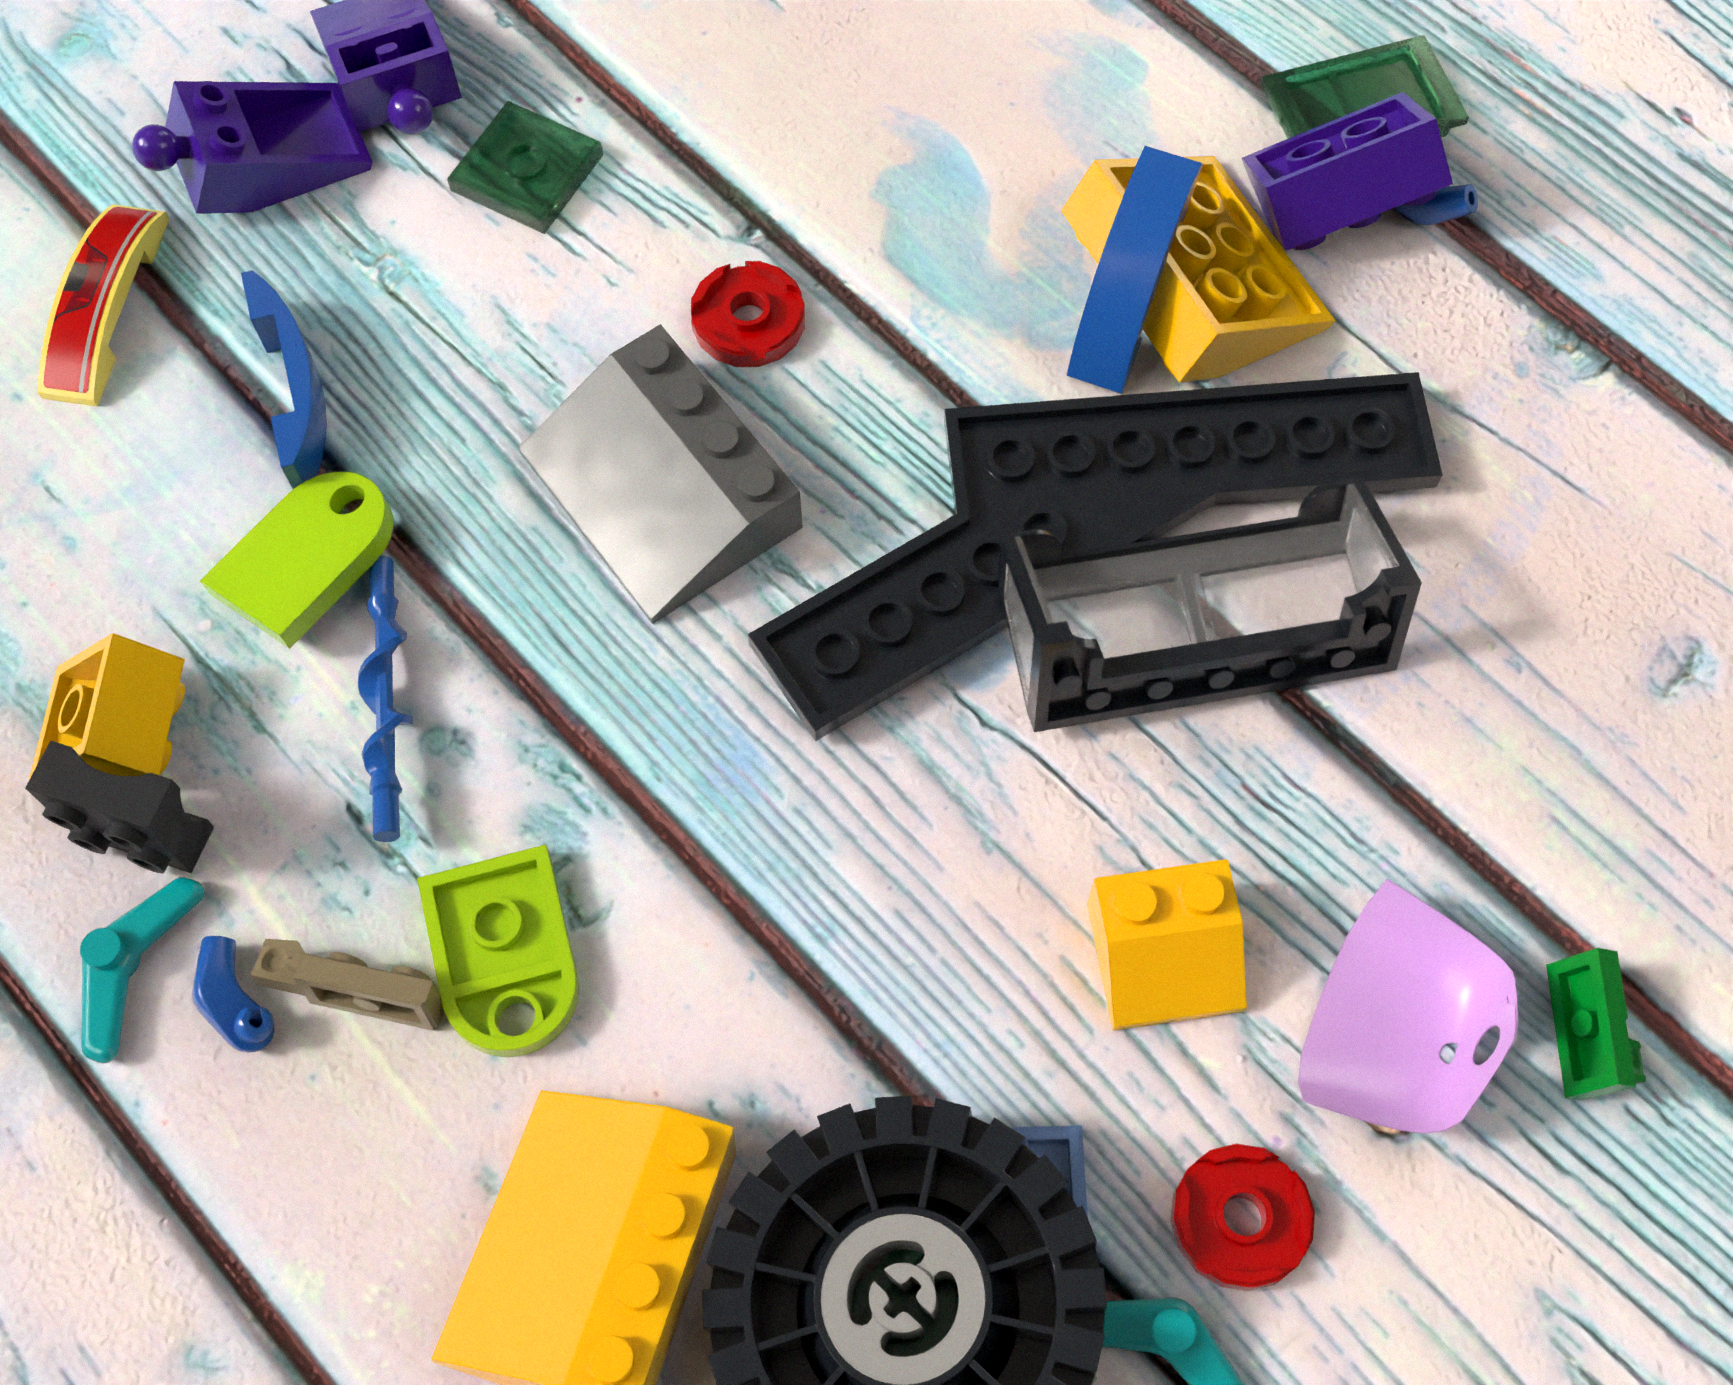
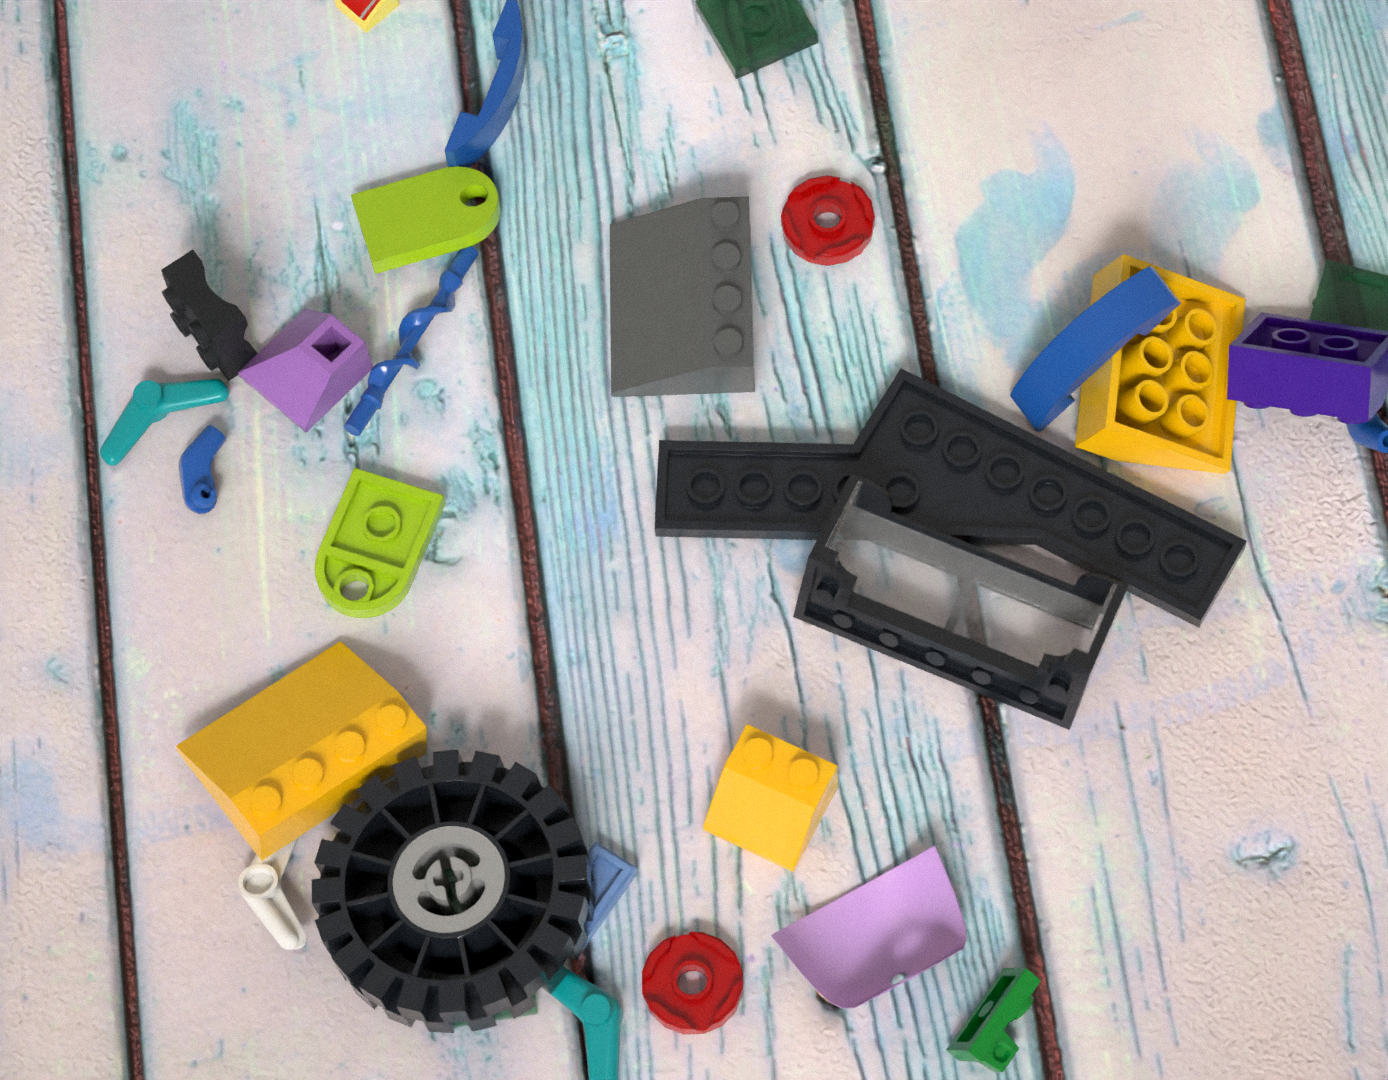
camera: 40 degrees right, 0 degrees up
yellow slope [29,633,185,779] -> none
dark tan hinge [251,939,444,1031] -> none
none -> medium lavender slope [238,309,373,433]

